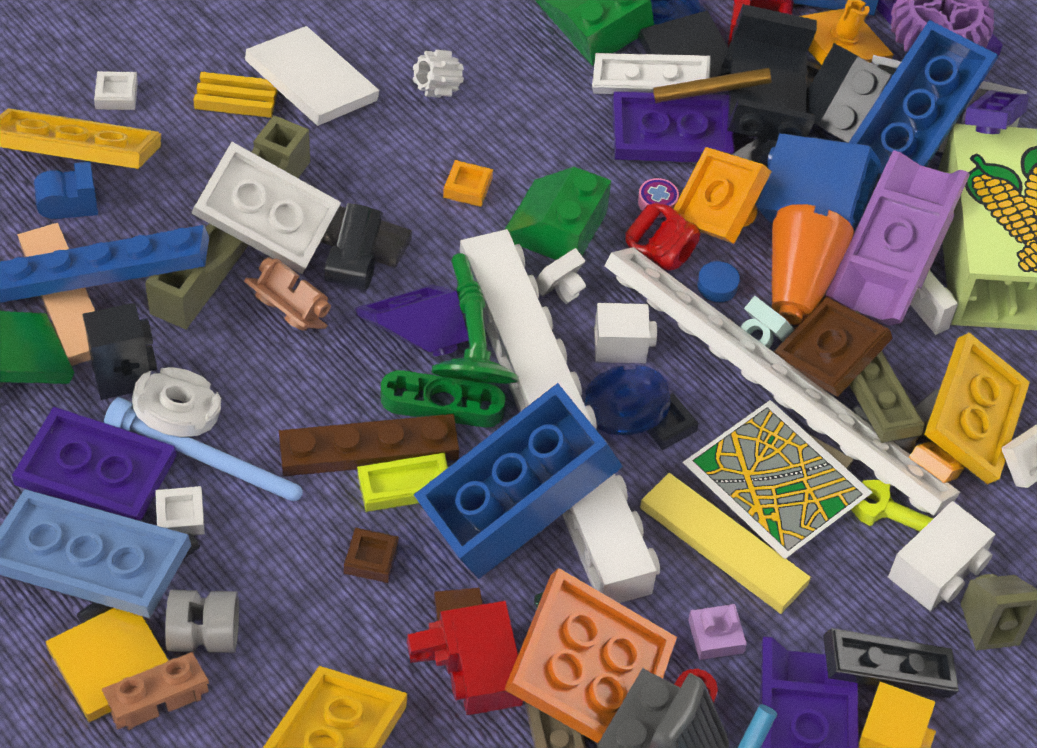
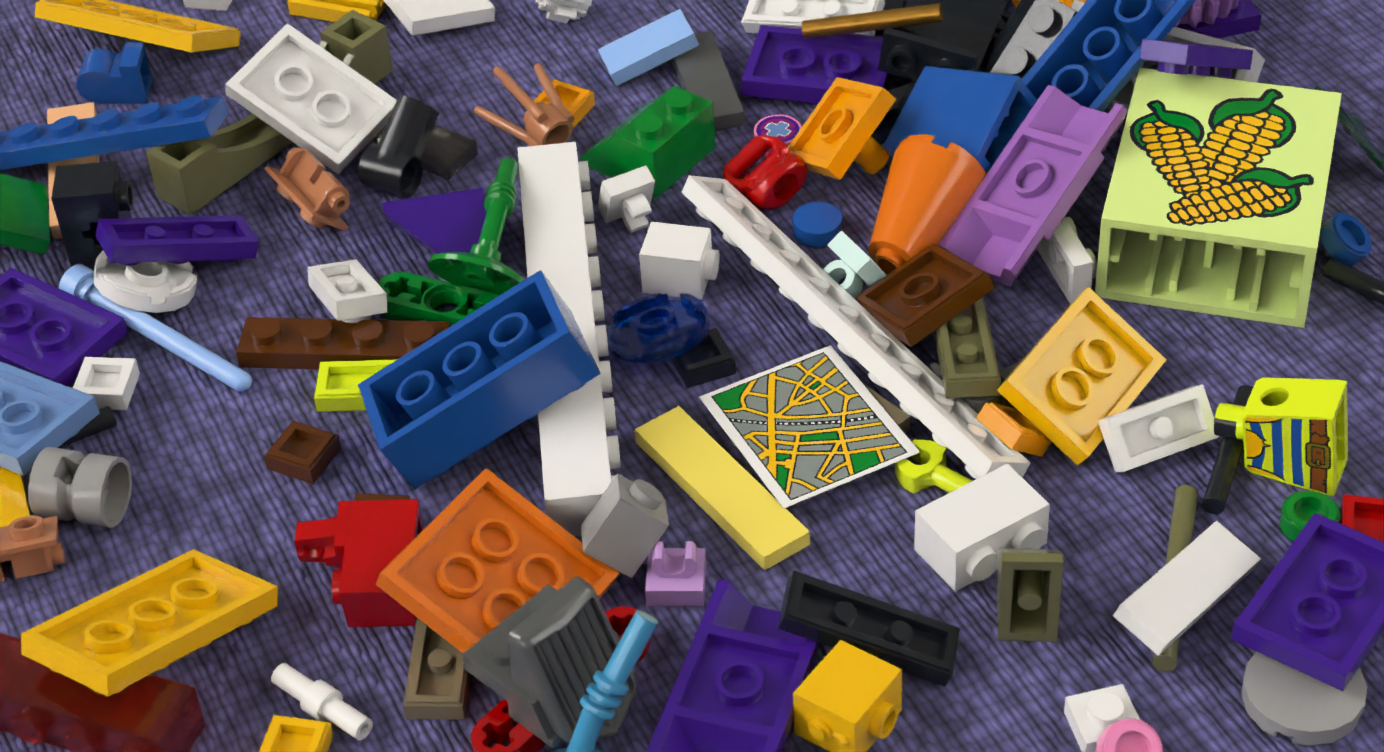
camera: 20 degrees right, 10 degrees down
none -> dark purple plate [96,215,259,266]
none -> white plate [307,259,388,323]
none -> nougat plant [474,63,575,146]
none -> light grey brick [581,473,669,578]
none -> light blue tile [598,9,699,86]
none -> dark grey tile [671,30,745,131]

